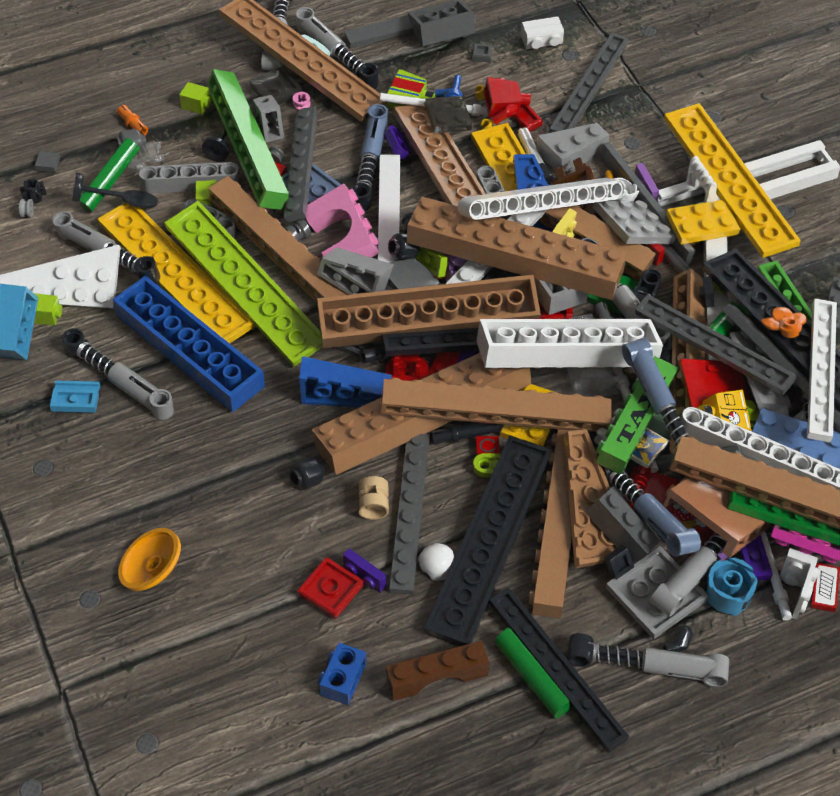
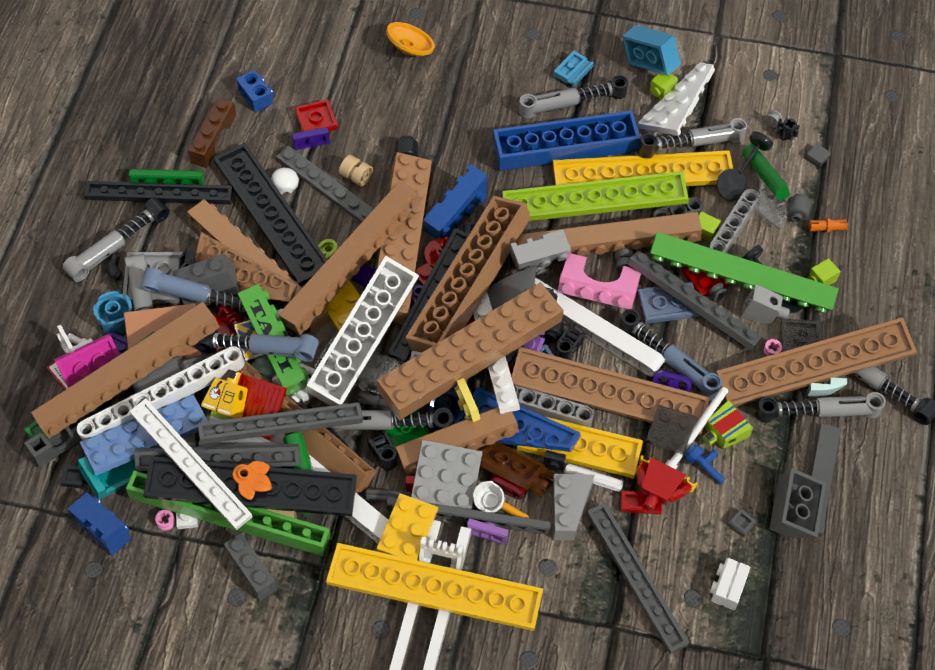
camera: 125 degrees right, 5 degrees up
white beam [458,178,625,219] -> none
black plate [699,277,715,308] -> none

